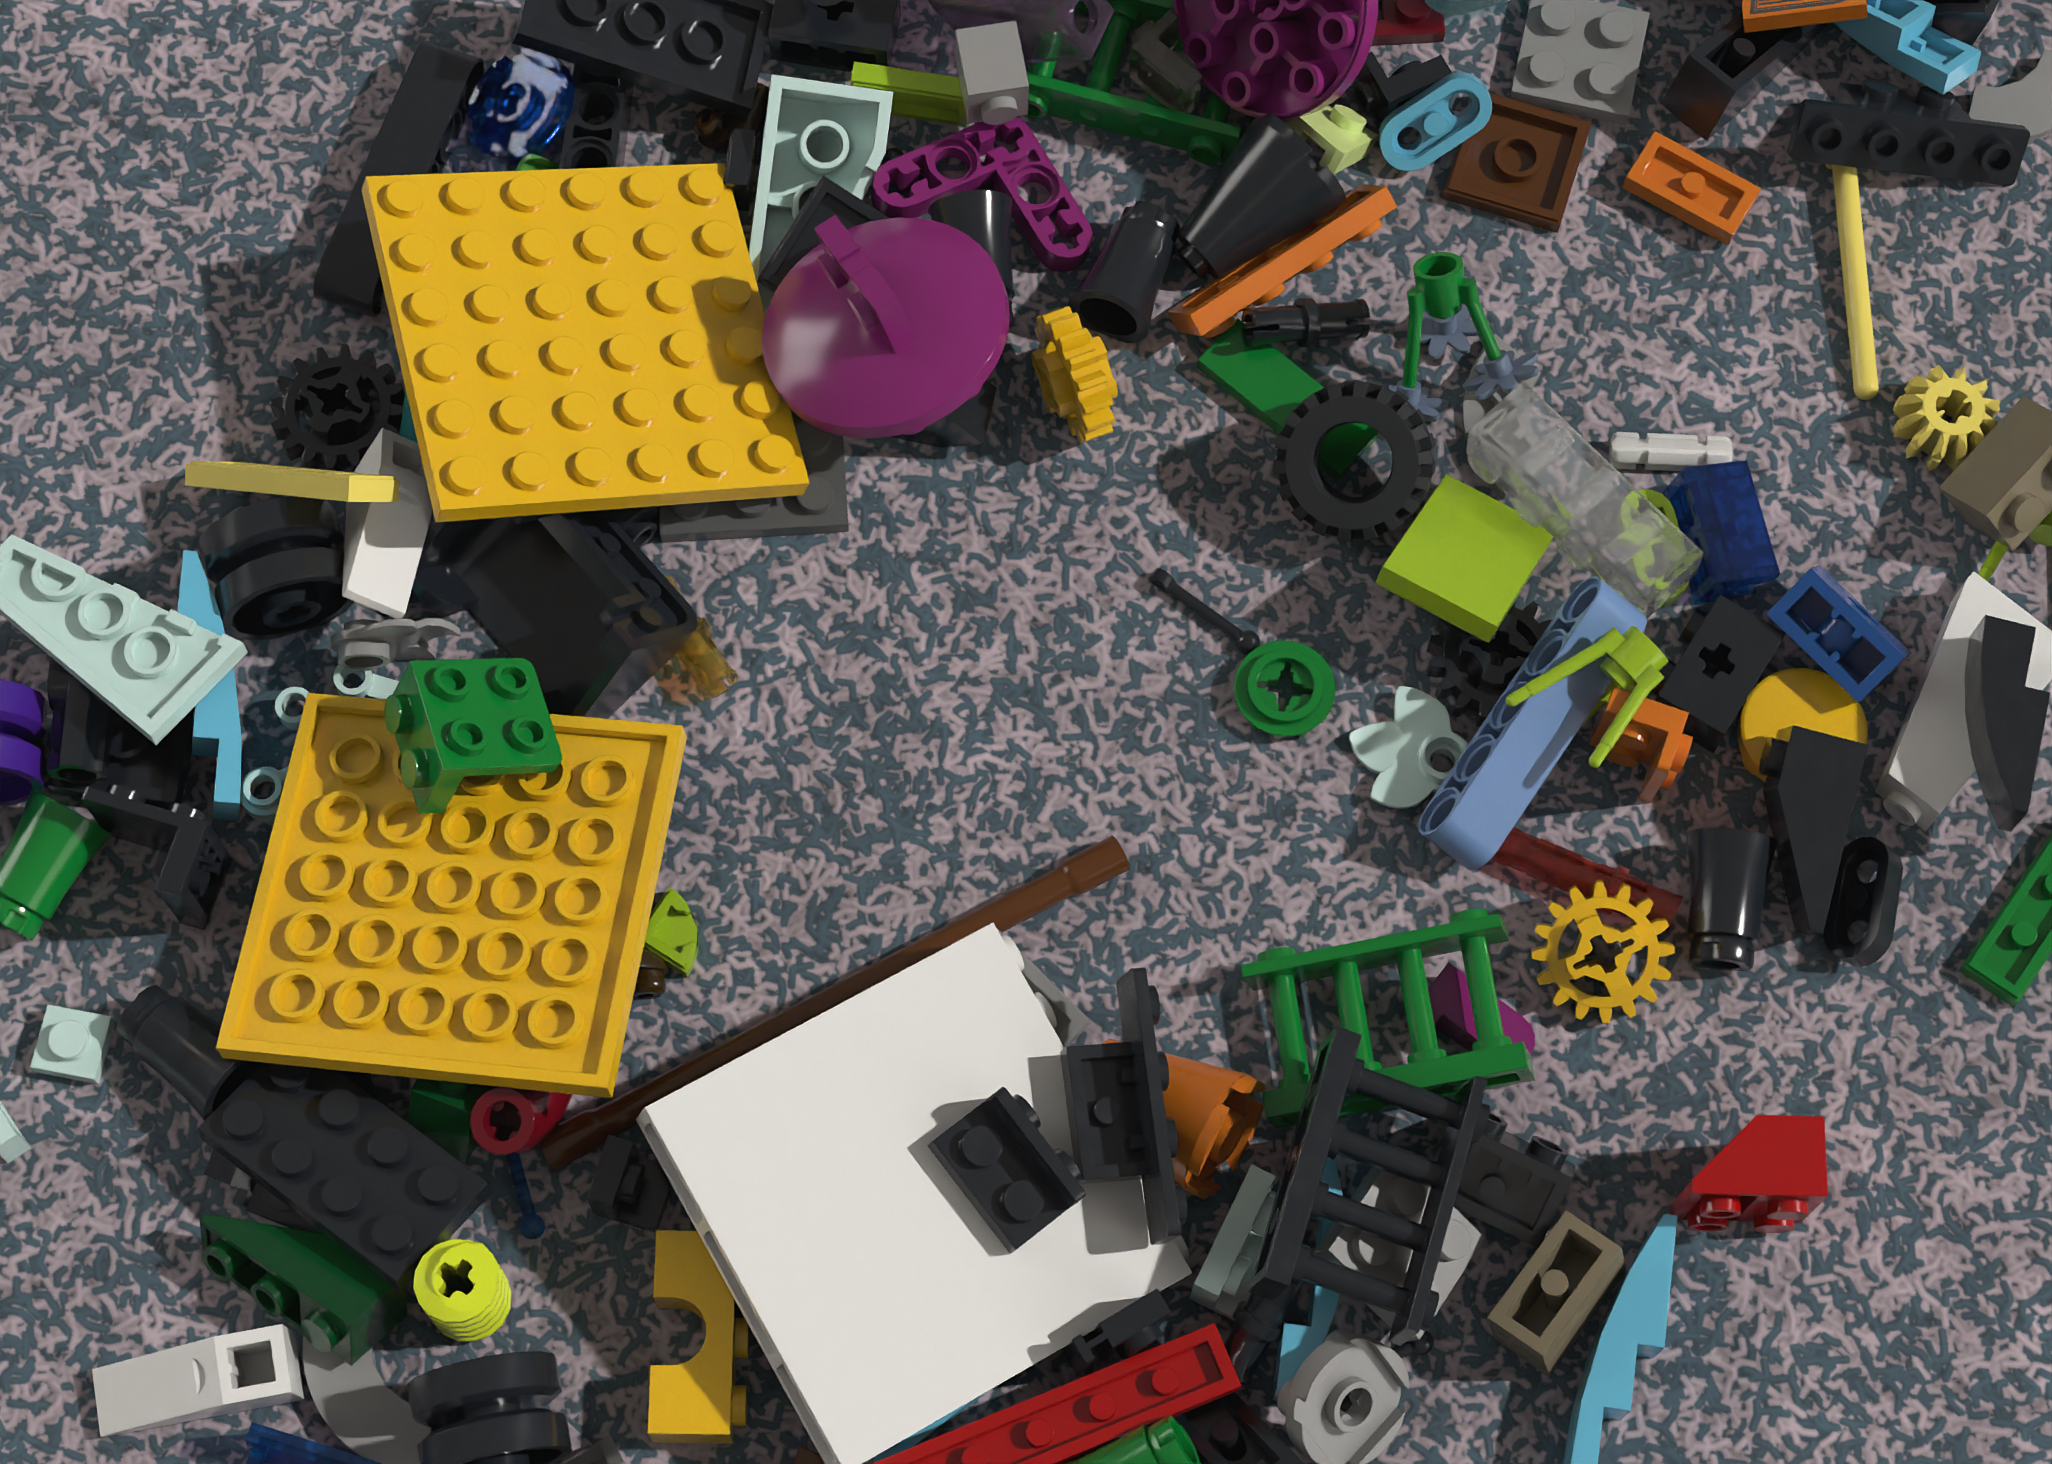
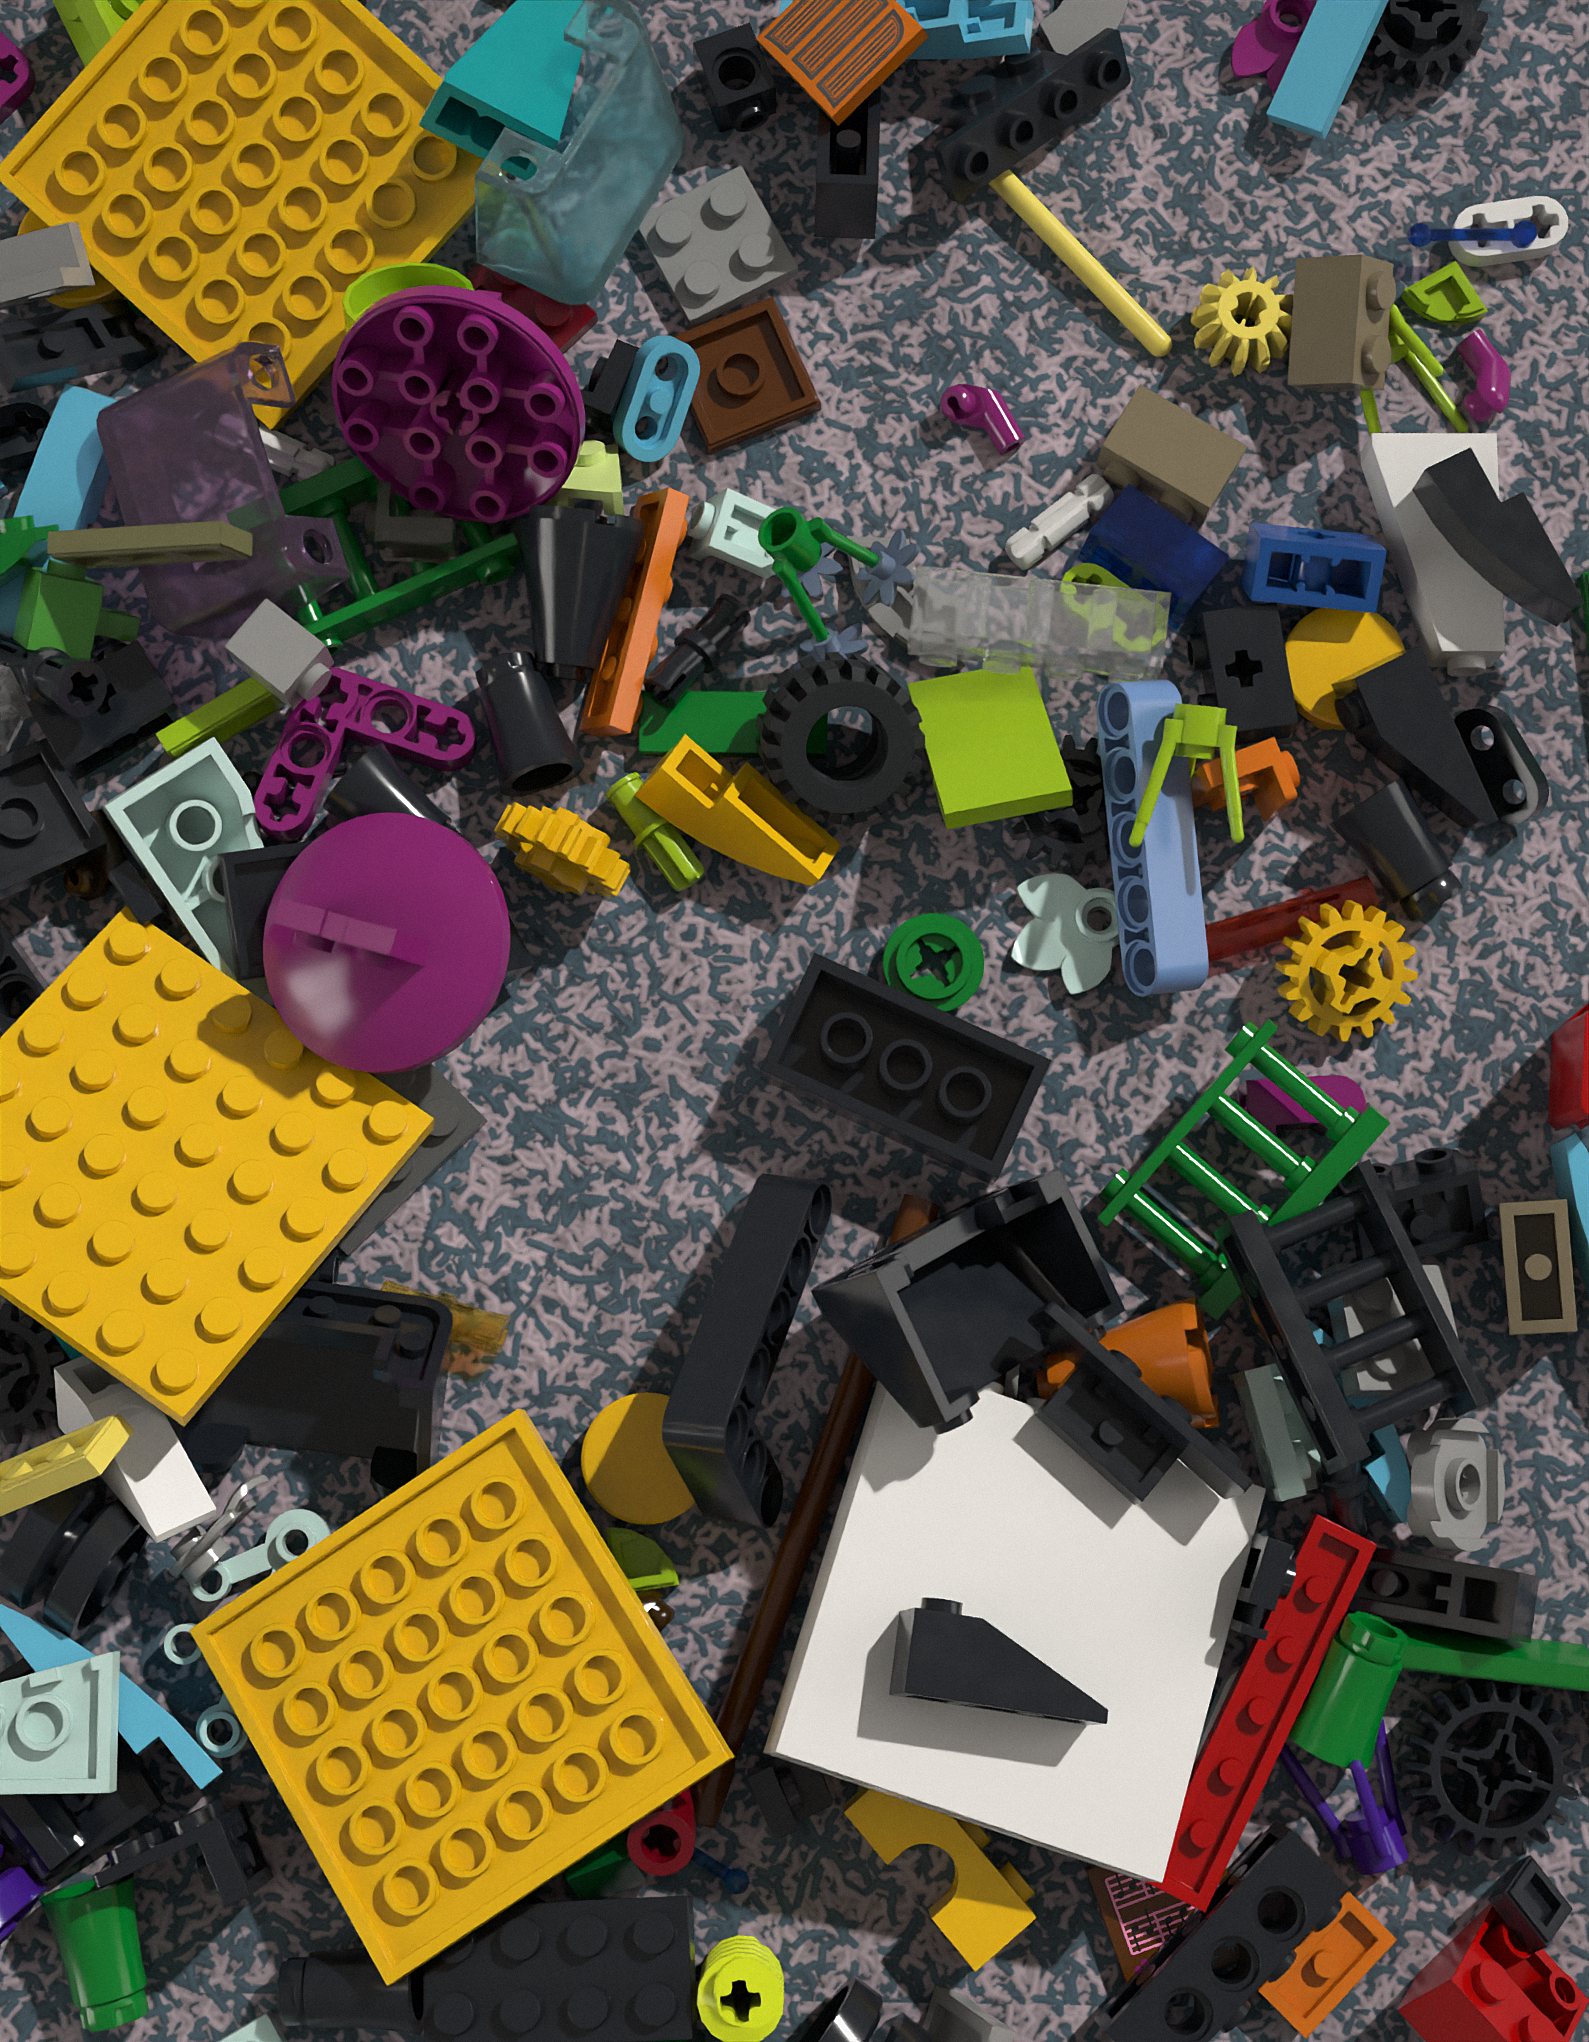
camera: 40 degrees left, 10 degrees up
green bracket [384,658,562,814] -> none
black bracket [927,1087,1086,1254] -> none
black hinge [1149,568,1261,655] -> none
orange plate [1622,131,1761,245] -> none
none -> yellow tile [581,1392,695,1525]
none -> lime axle [605,772,705,892]
none -> yellow slope [634,734,841,886]
none -> black beam [662,1173,832,1529]
none -> light aqua bracket [687,488,776,579]
none -> black brick [760,953,1052,1186]
none -> black windscreen [811,1168,1126,1435]
none -> black slope [889,1597,1108,1725]
none -> magenta arm [940,384,1026,455]
none -> dark tan brick [1096,384,1247,527]

